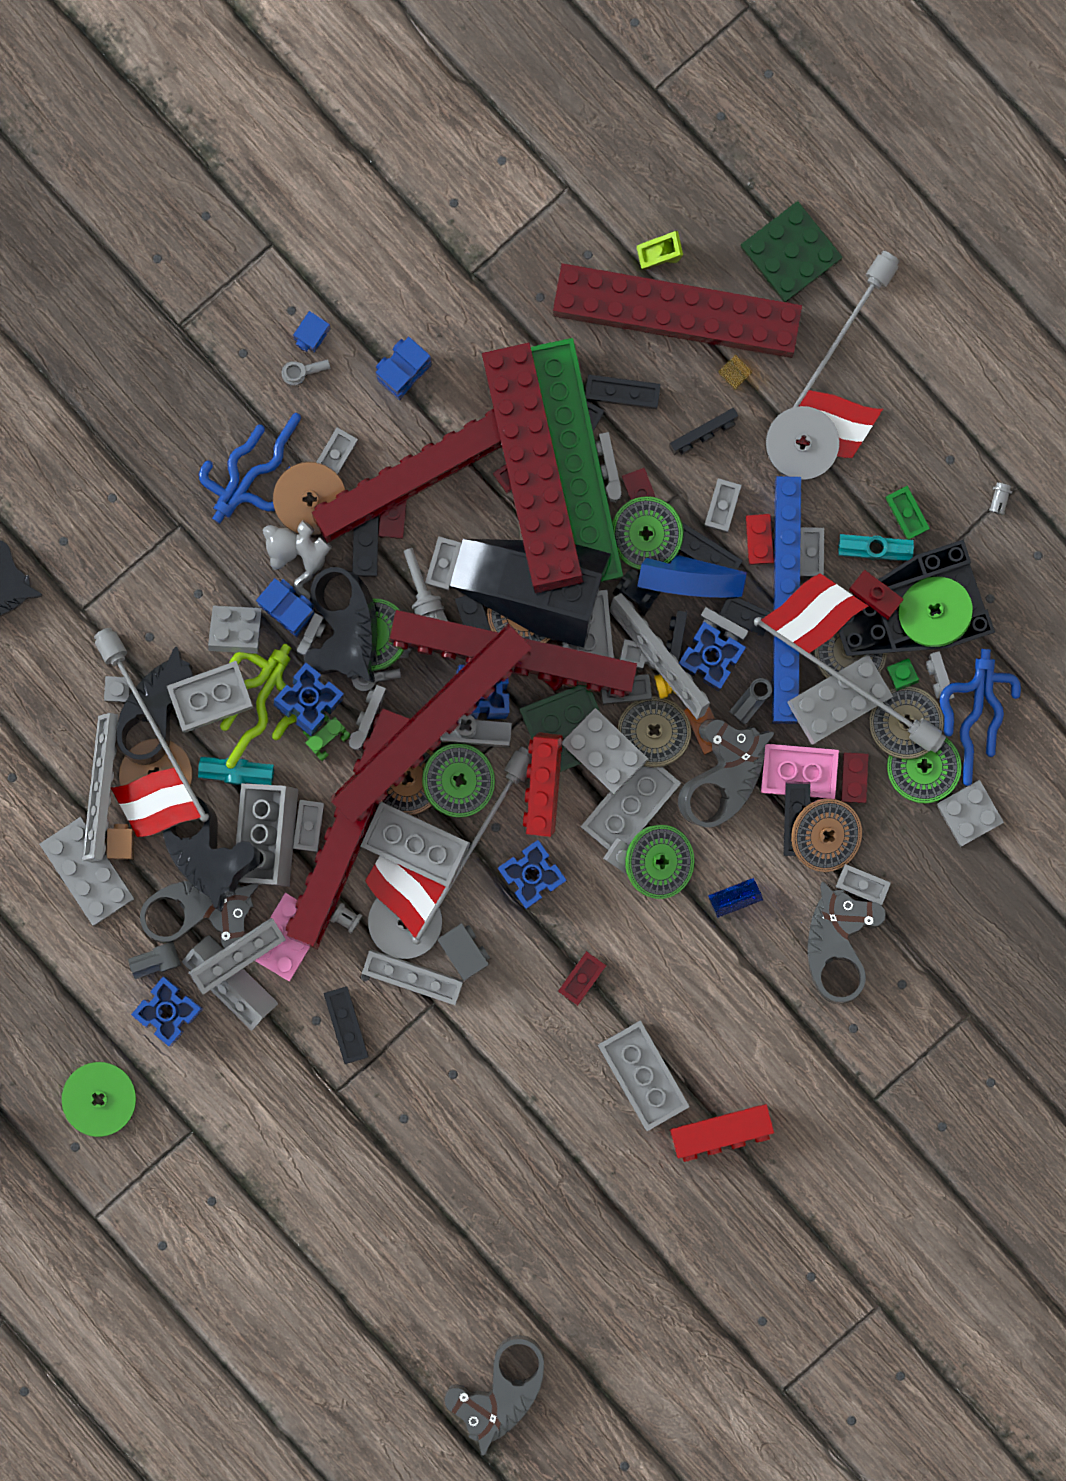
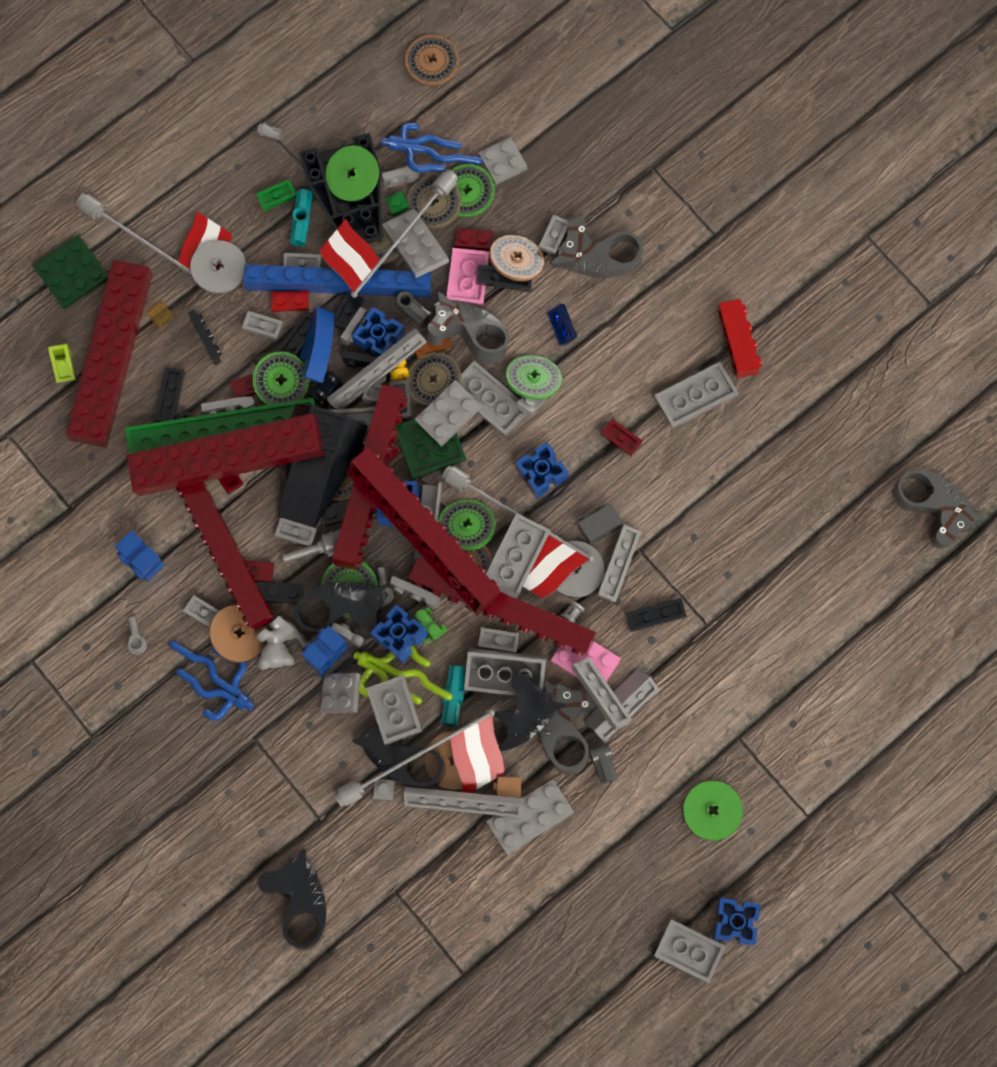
camera: 90 degrees left, 10 degrees down
blue brick [131,976,204,1047] -> none
blue brick [293,311,331,353] -> none
red brick [523,732,563,837] -> none
dark red plate [849,570,904,620] -> none

